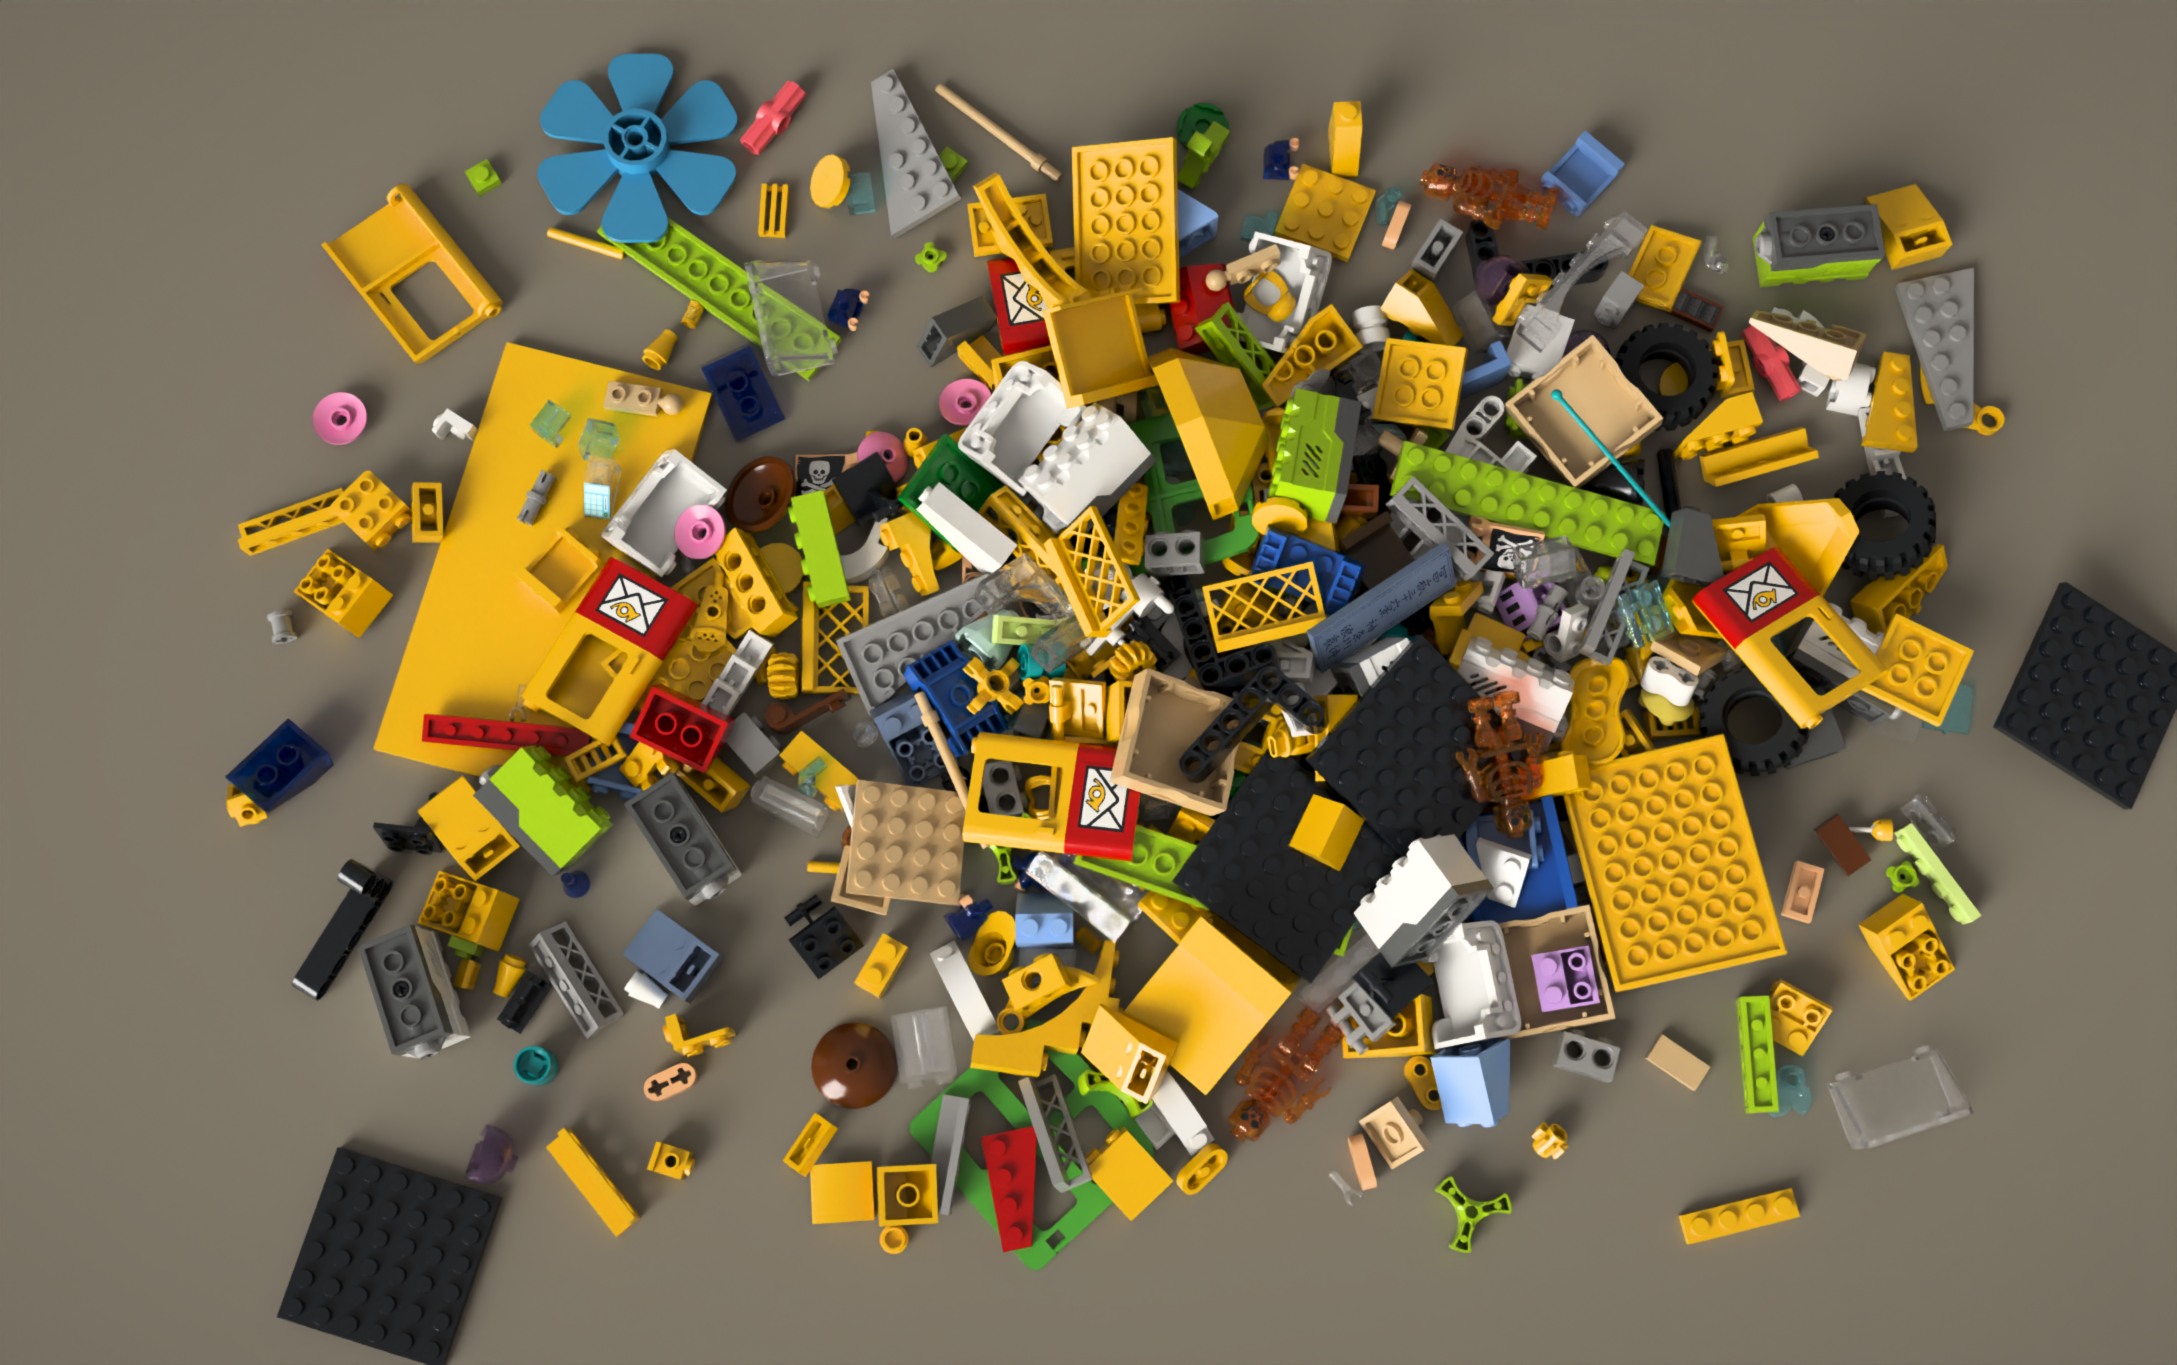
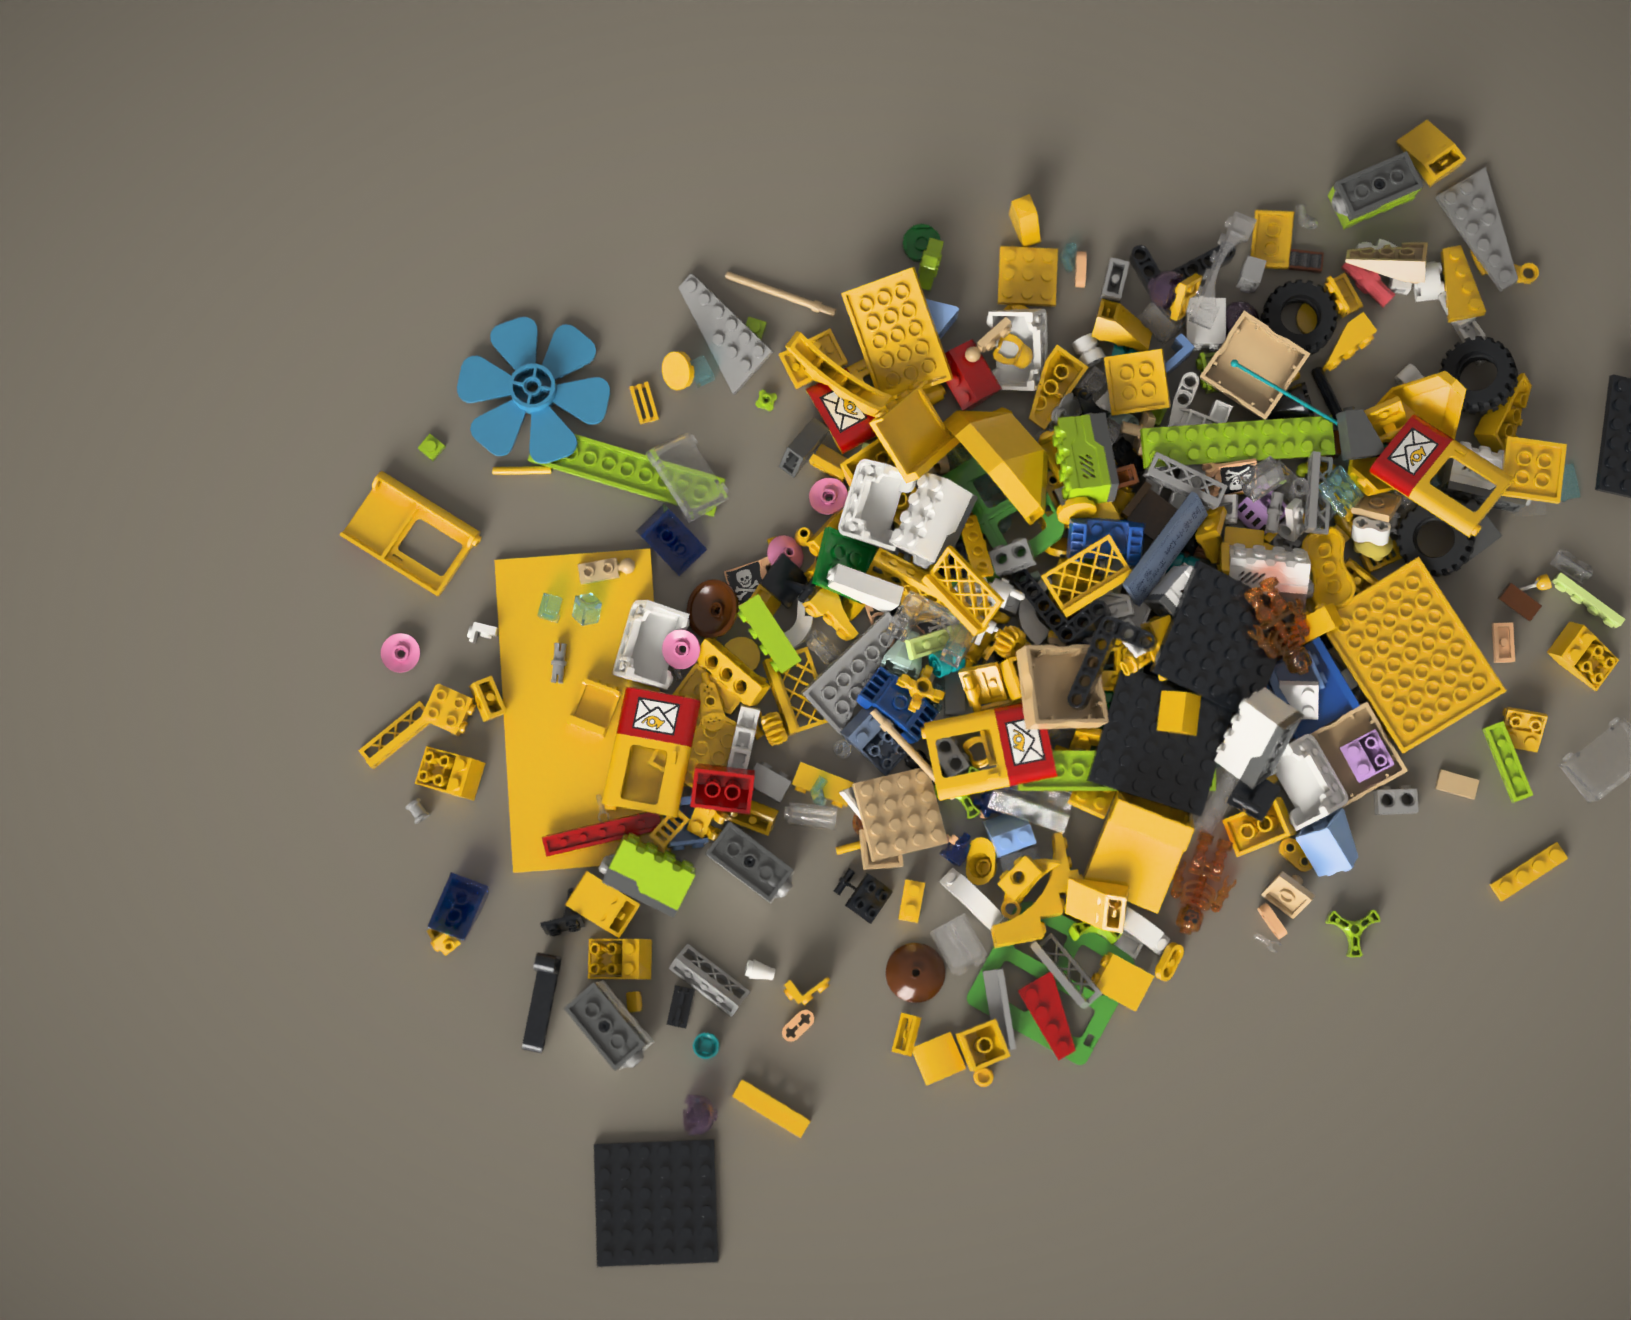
camera: 15 degrees left, 5 degrees up
lime plate [448,935,485,960] -> none
yellow cone [493,953,527,998] -> none
clear blue cone [561,870,590,898] -> none
clear slope [583,456,621,521] -> none
sand blue slope [622,909,724,1004] -> none
yellow cone [642,329,678,370] -> none
yellow brick [647,1141,695,1180] -> none
yellow piece [681,300,704,329] -> none
coral piece [740,81,806,155] -> none
reddish brown door [764,688,849,735] -> none
clear blue piece [827,288,870,331] -> none
yellow plate [1023,676,1050,705] -> none
yellow piece [1074,926,1103,954] -> none
black hinge [1124,616,1181,673] -> none
lime fence [1195,302,1276,412] -> none
clear light blue panel [1240,210,1278,242] -> none
clear blue piece [1263,138,1299,180] -> none
light grey plate [1326,982,1396,1055] -> none
clear orange piece [1420,163,1559,230] -> none
yellow gear [1532,1122,1569,1160] -> none
medium blue panel [1539,130,1625,218] -> none
yellow fence [1699,427,1819,487] -> none
clear light blue plate [1769,1064,1812,1118] -> none
lime plate [1886,861,1919,893] -> none

